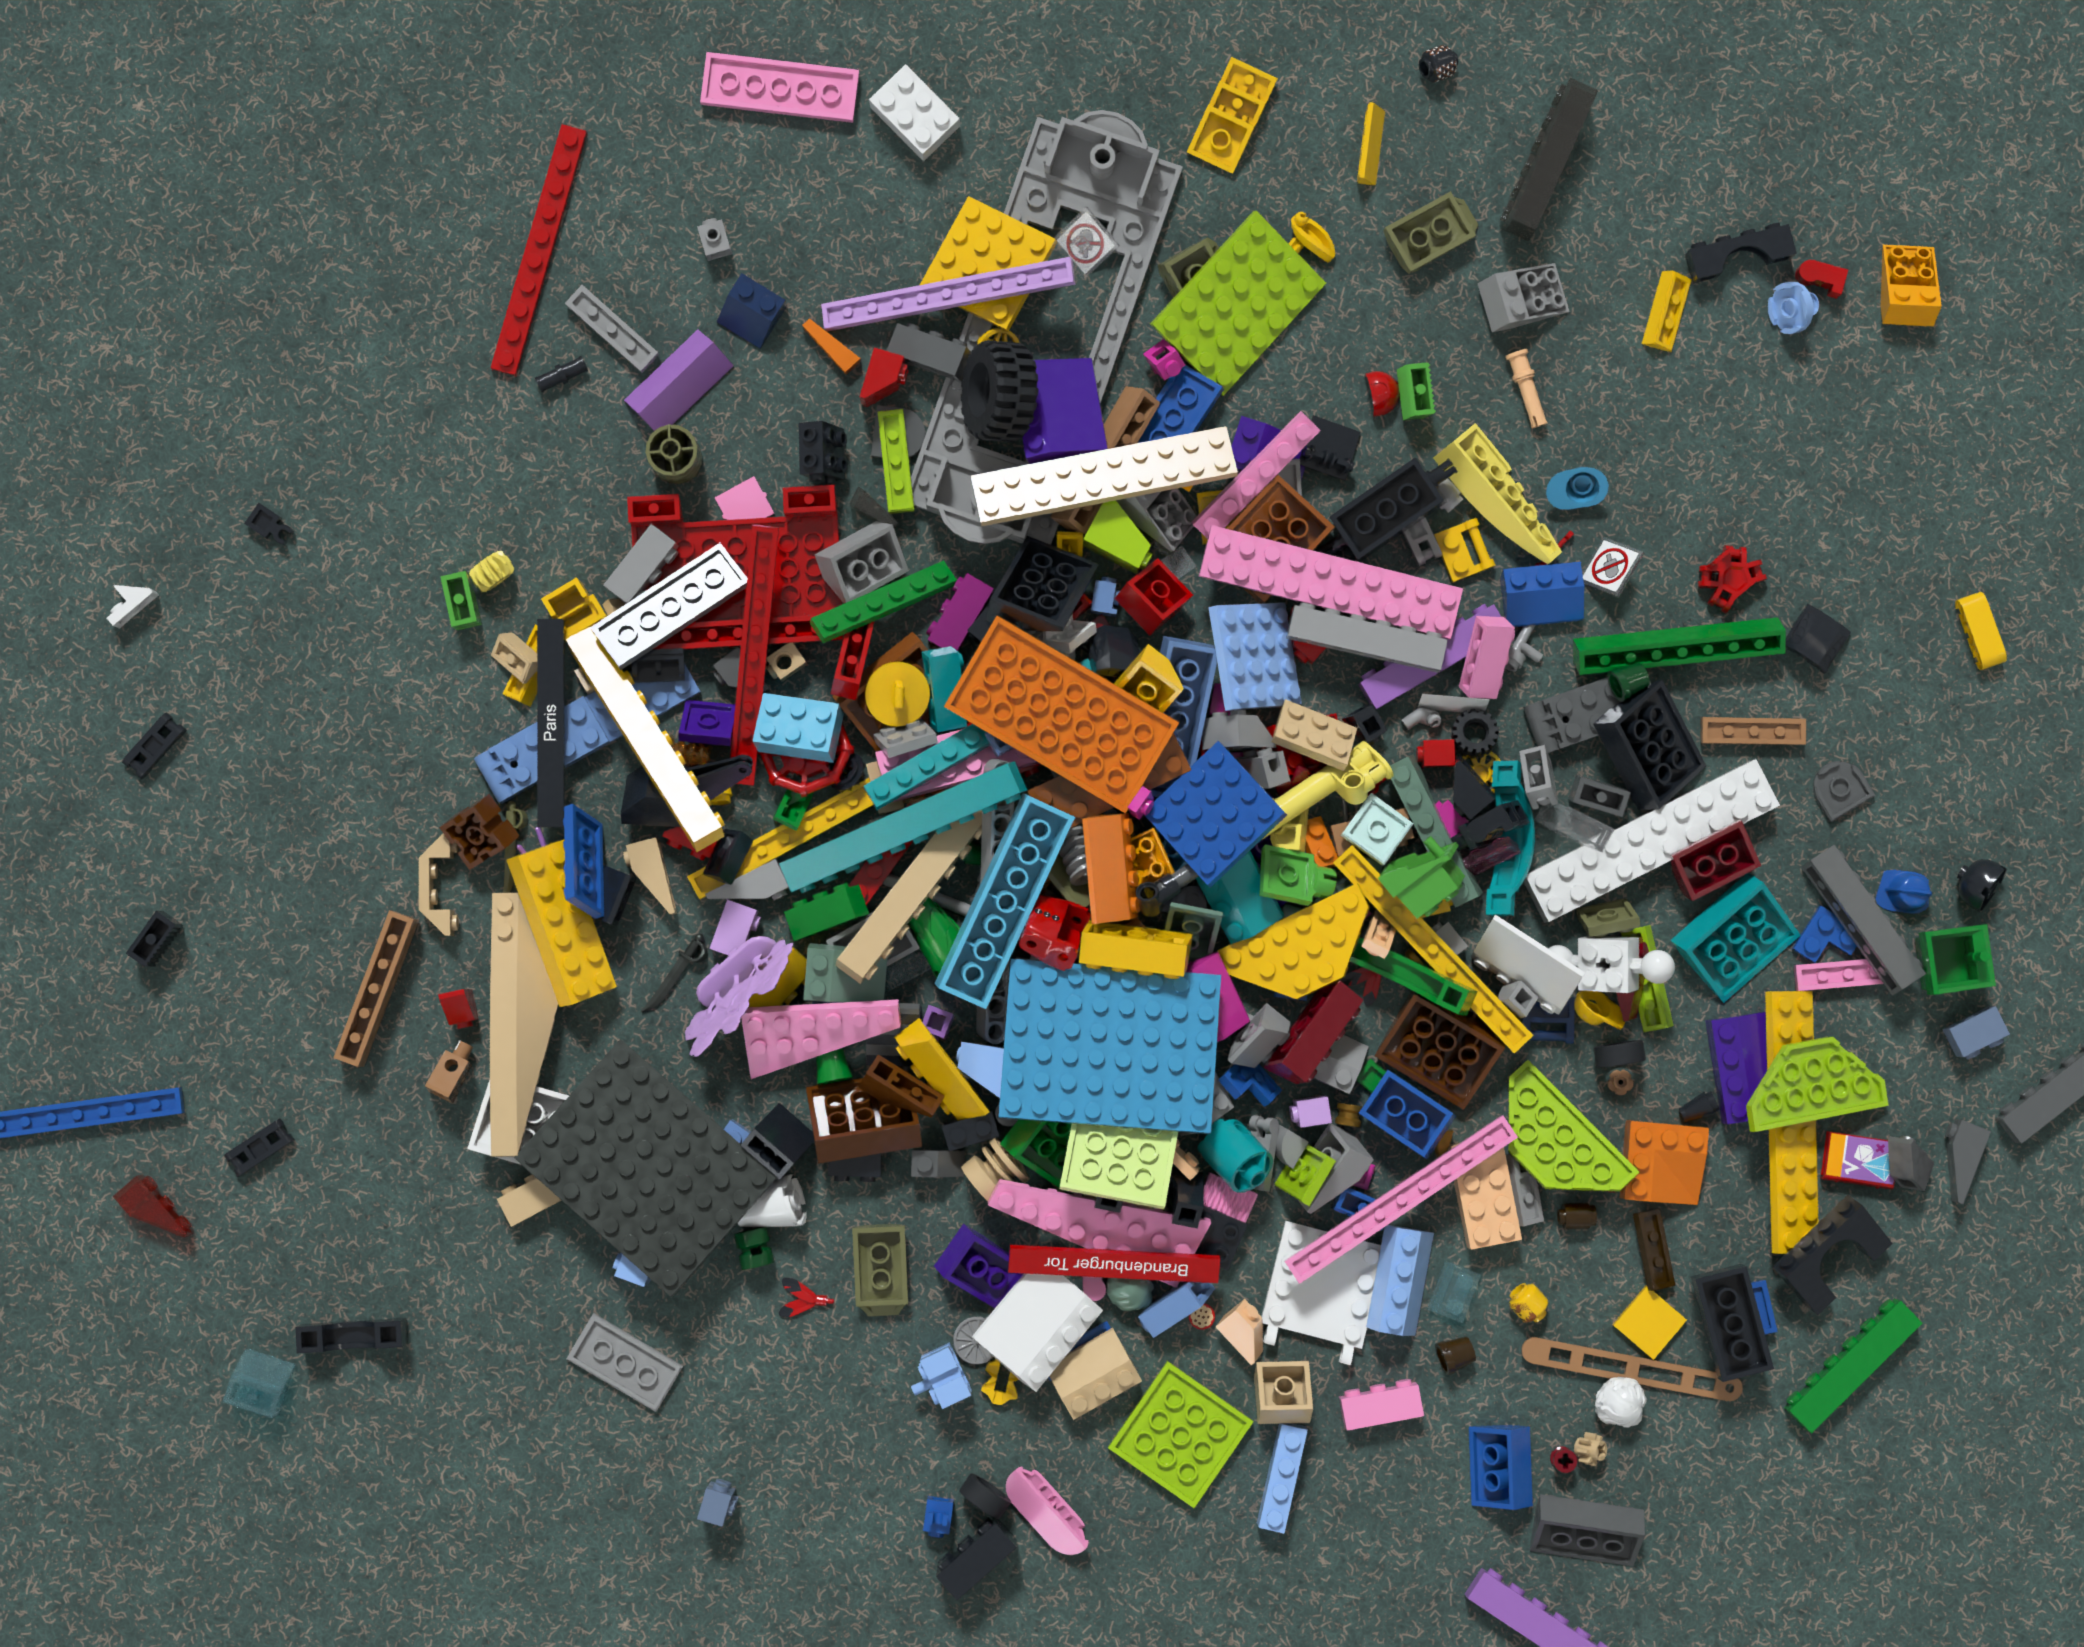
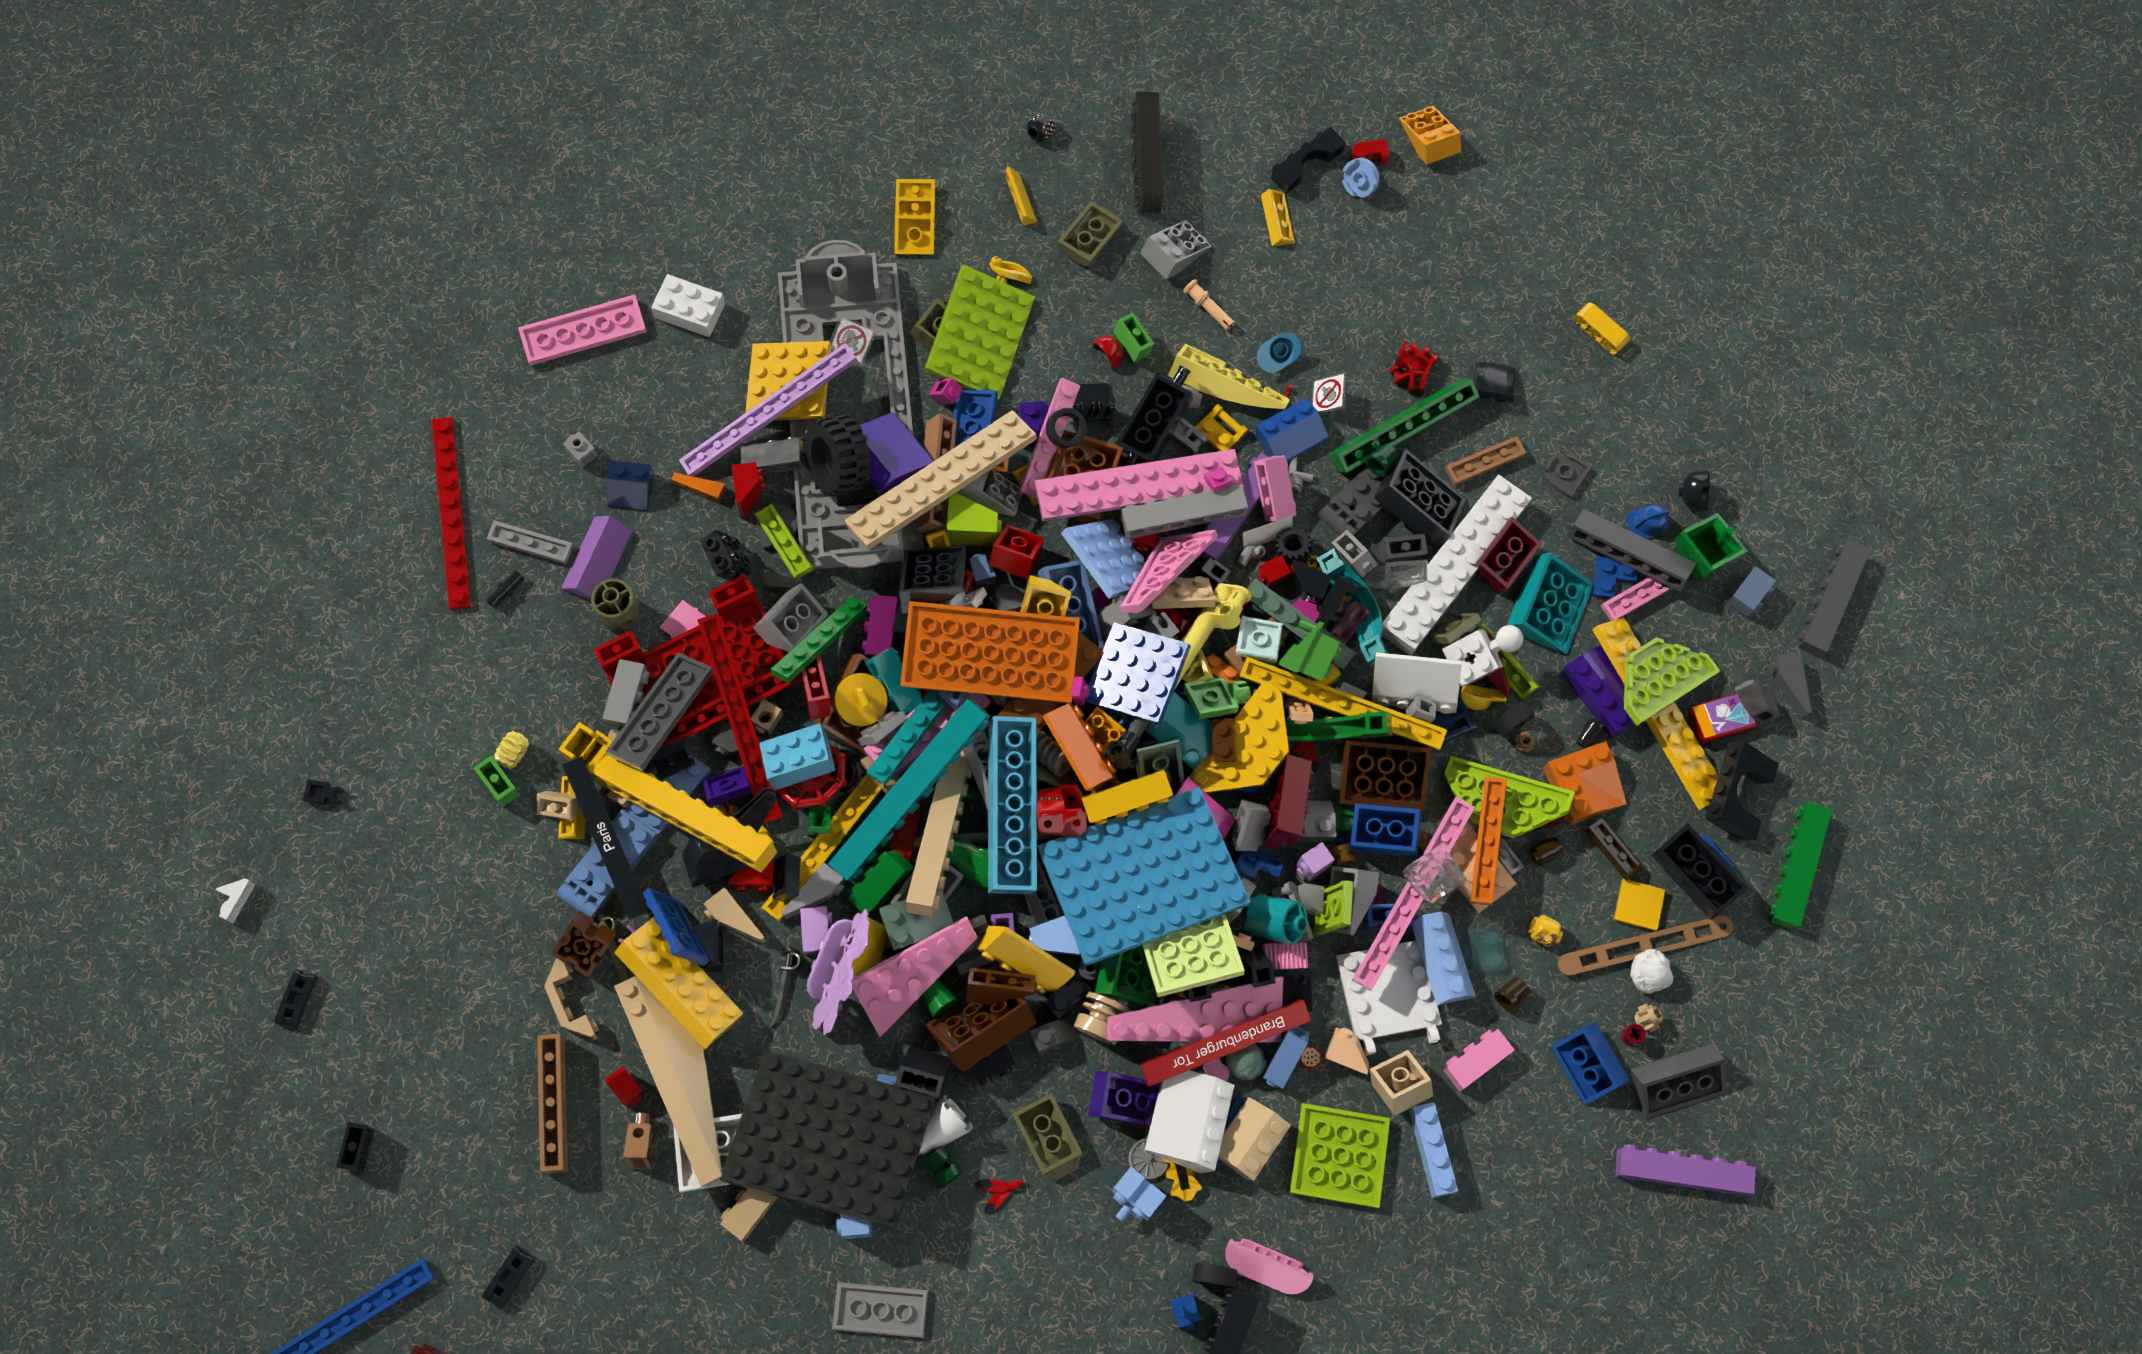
camera: 25 degrees left, 15 degrees down
none -> black tyre [1046,408,1087,448]
none -> bright pink wing [1120,530,1218,614]
none -> dark pink plate [1204,467,1232,493]
none -> reddish brown plate [1211,718,1236,763]
none -> clear slope [1402,844,1468,904]
none -> orange plate [1470,777,1507,906]

